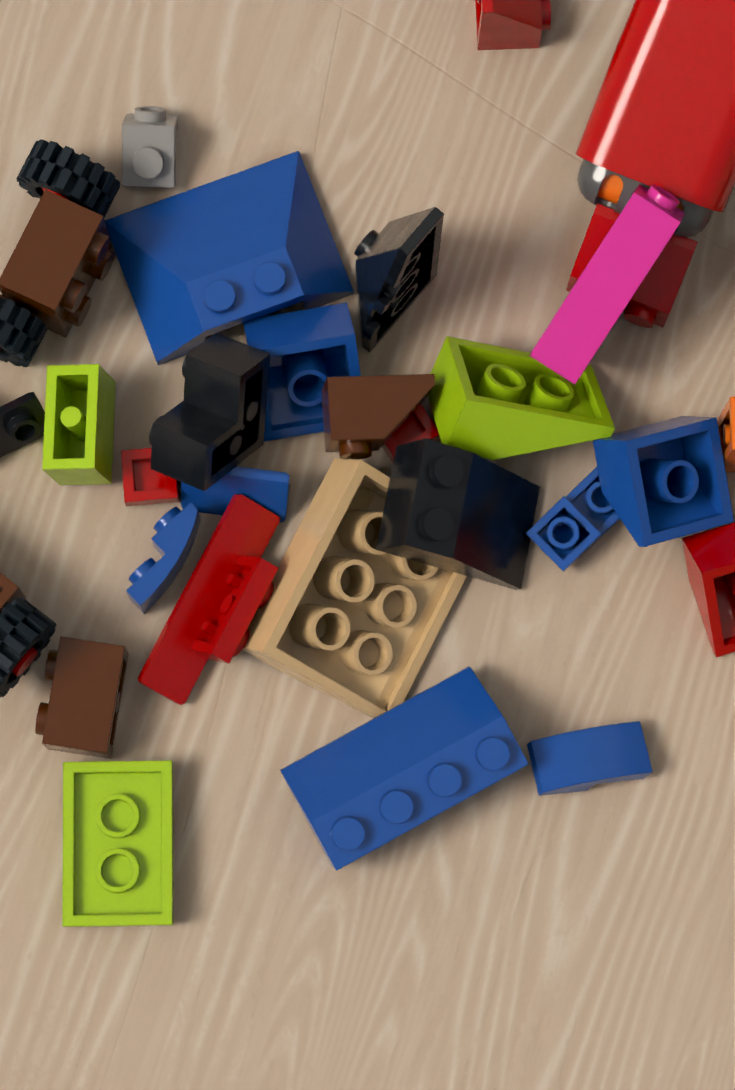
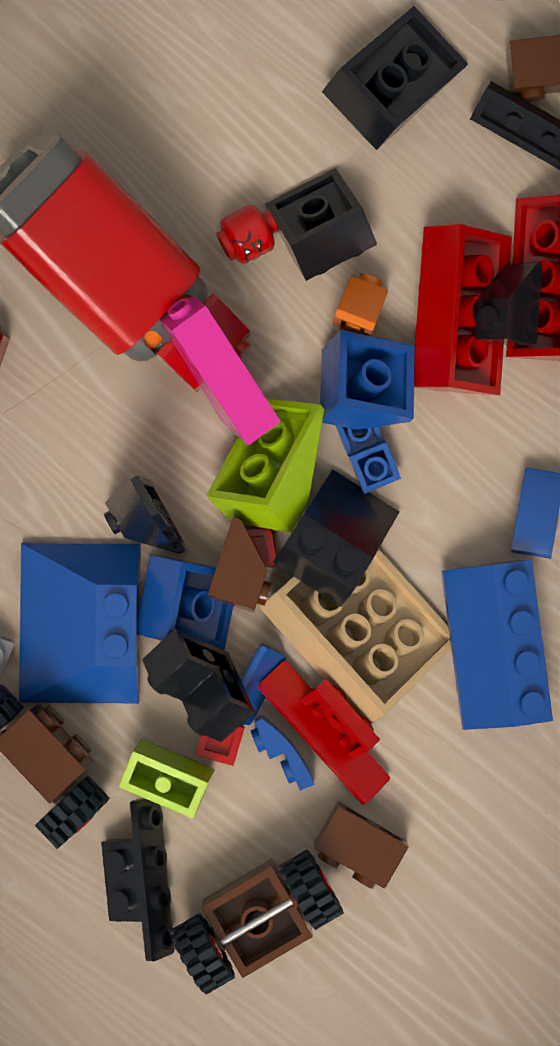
camera: 65 degrees left, 10 degrees up
lime plate [62,760,174,927] -> none

